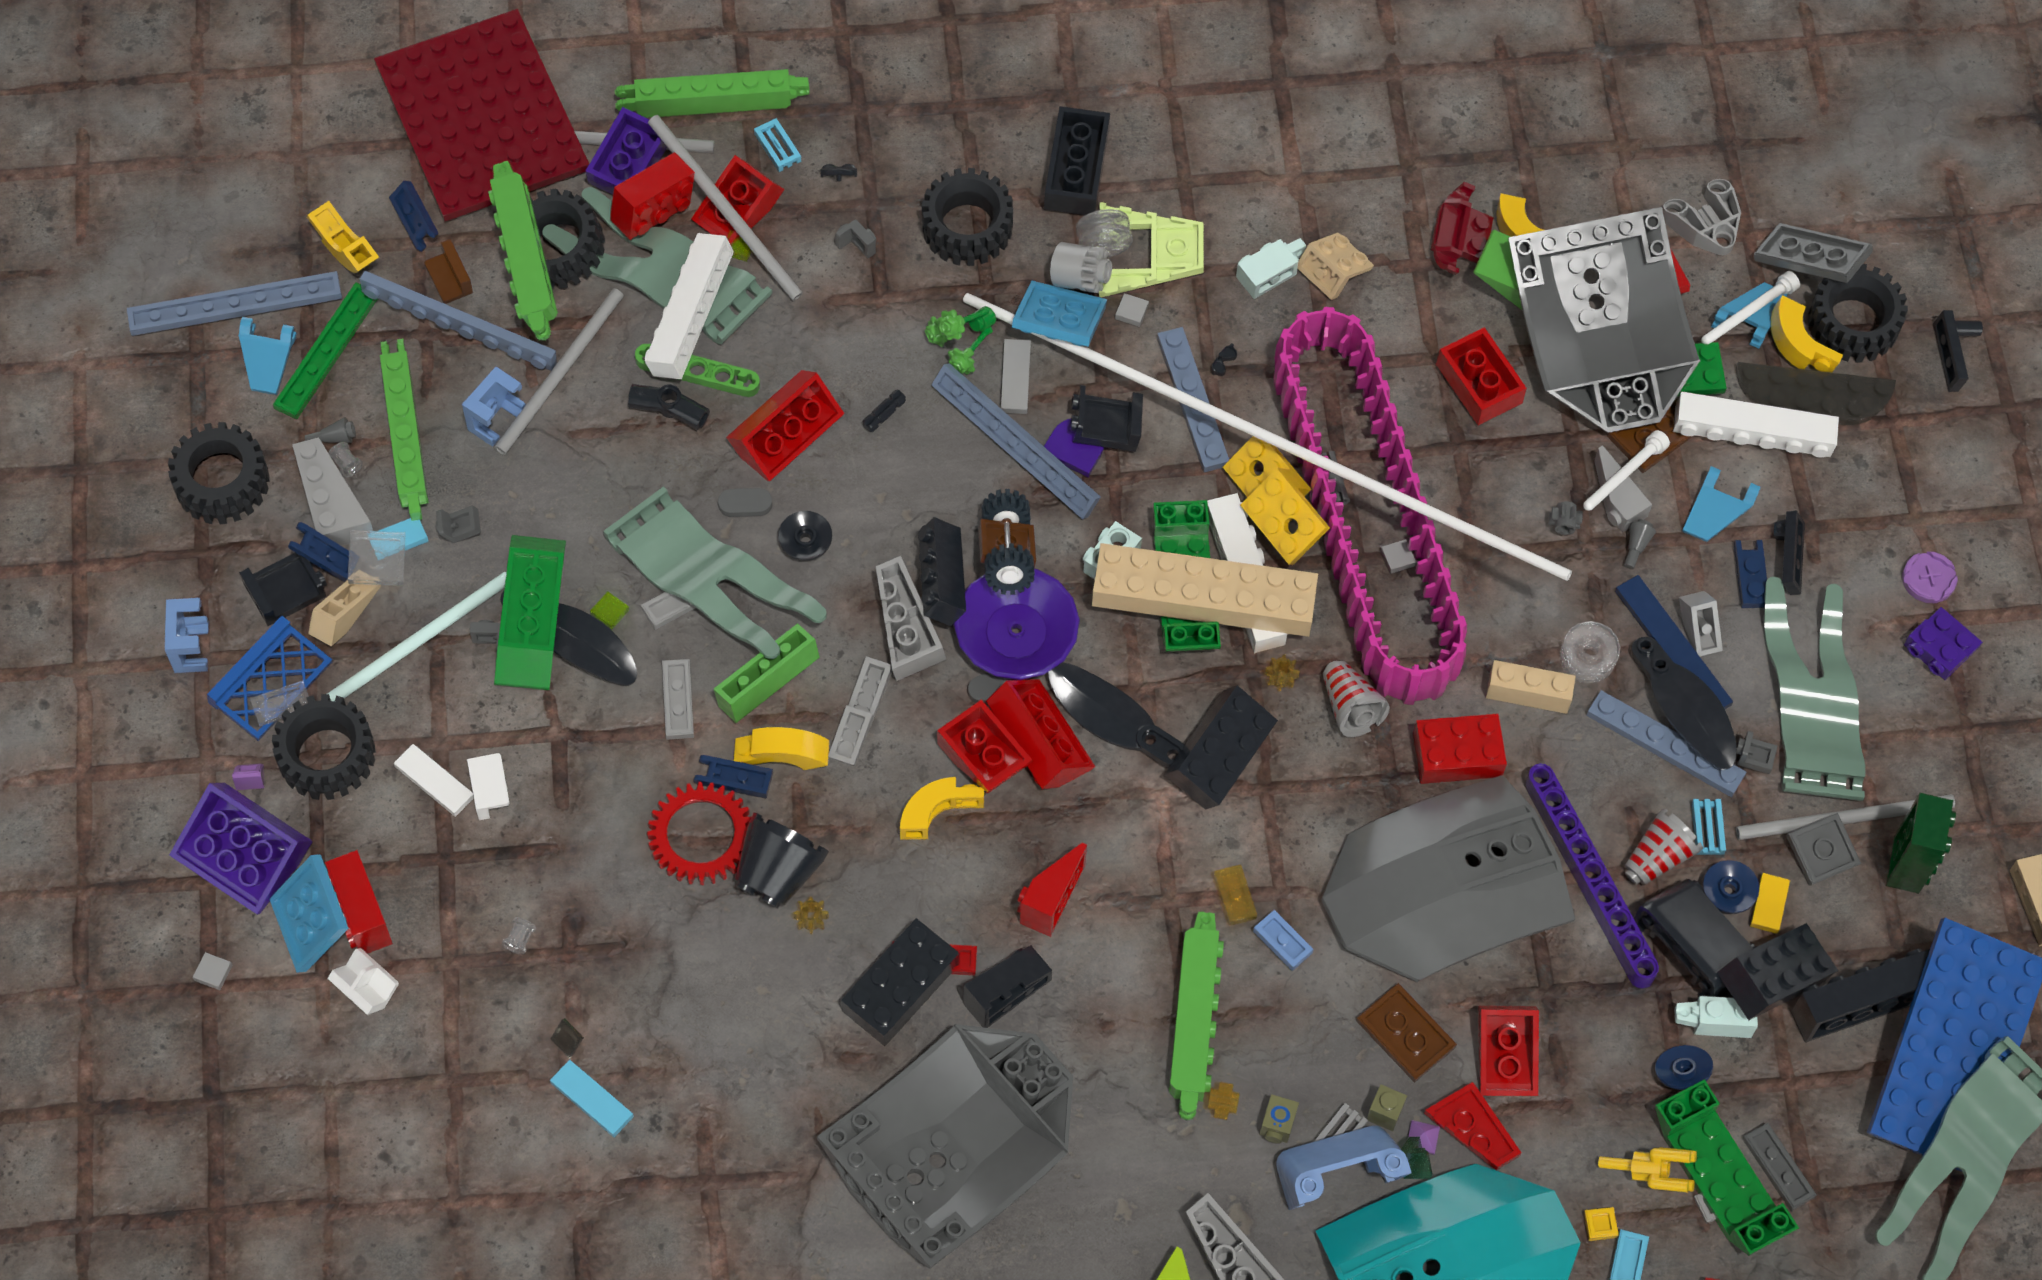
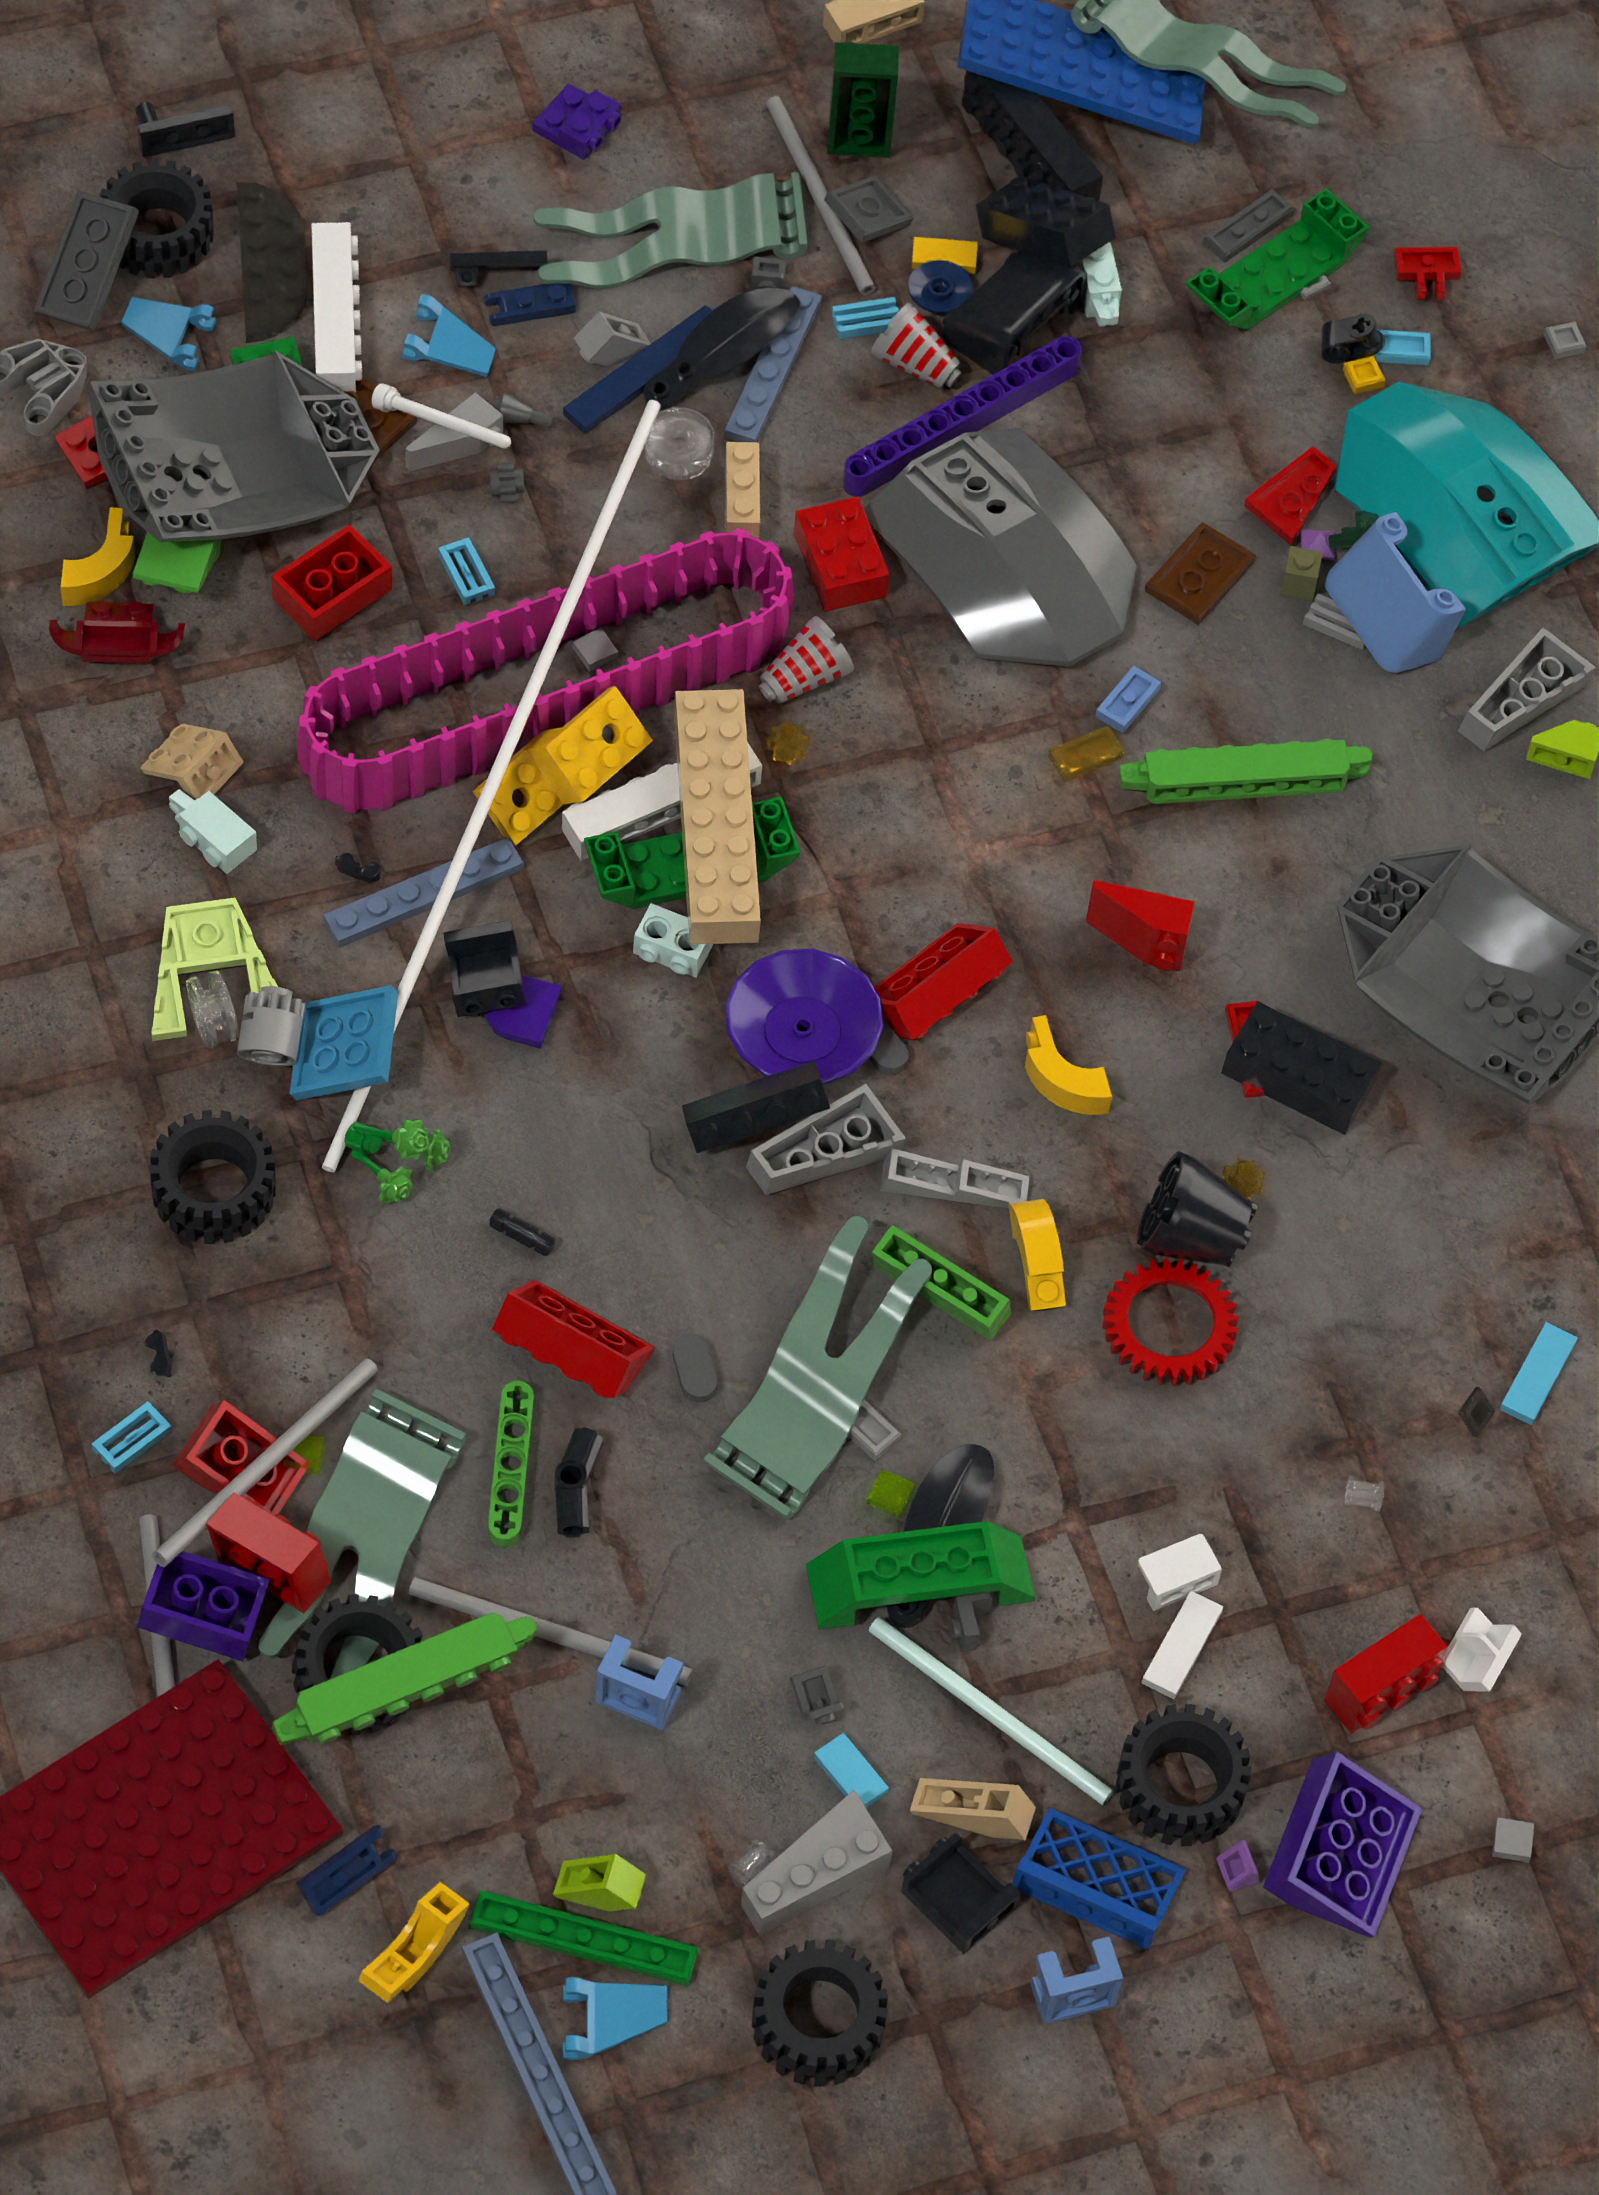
camera: 105 degrees left, 5 degrees down
clear plate [250,681,309,727] -> none
dark azure plate [269,855,349,973] -> none
dark blue hinge [288,522,360,582] -> none
dark grey cone [305,417,356,443] -> none
clear tile [348,530,406,586] -> none
sand blue plate [360,271,557,371] -> none
bright green hinge [380,339,429,521] -> none
reddish brown panel [424,239,473,304] -> none
bright green hinge [615,69,810,118] -> none
white brick [645,233,734,379] -> none
light grey tile [662,659,694,740] -> none
dark blue hinge [693,755,773,798] -> none
black dish [778,511,832,560] -> none
dark grey bracket [836,219,876,259] -> none
sand blue plate [932,363,1101,519] -> none
red slope [937,700,1033,793] -> none
black wedge [964,945,1052,1028] -> none
plate [979,489,1036,595] -> none
light grey tile [1001,339,1031,414] -> none
black brick [1044,106,1110,216] -> none
black plant [1048,662,1185,768] -> none
light grey tile [1115,293,1149,327] -> none
black brick [1164,685,1278,810] -> none
clear yellow gear [1208,1082,1240,1120] -> none
olive brick [1260,1094,1299,1144] -> none
red slope [1478,1005,1539,1096] -> none
yellow plant [1598,1147,1697,1193] -> none
dark blue dish [1655,1045,1713,1089] -> none
white piece [1701,271,1800,344] -> none
yellow arch [1770,295,1843,374] -> none
medium lavender tile [1902,552,1958,603] -> none
none -> medium azure tile [438,537,495,606]
none -> lime slope [553,1854,646,1912]
none -> black piece [1321,314,1385,363]

